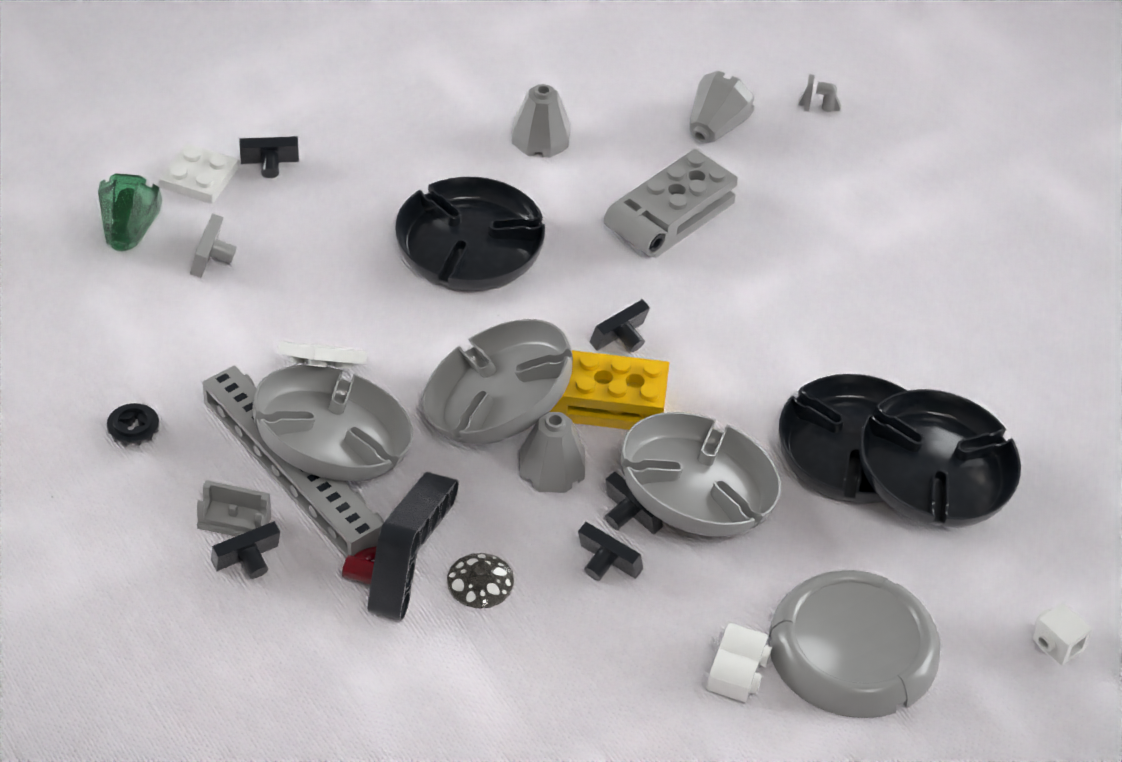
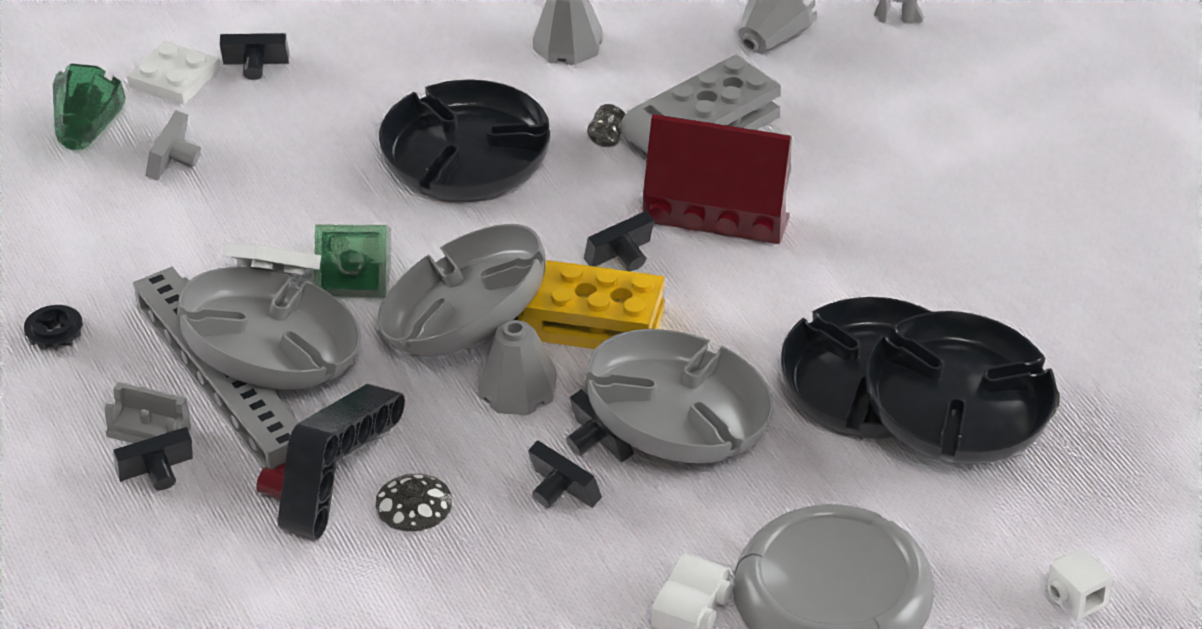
camera: 10 degrees right, 5 degrees down
none -> clear green slope [314,224,391,297]
none -> clear smoke wheel [587,104,625,147]
none -> dark red piece [643,114,792,244]

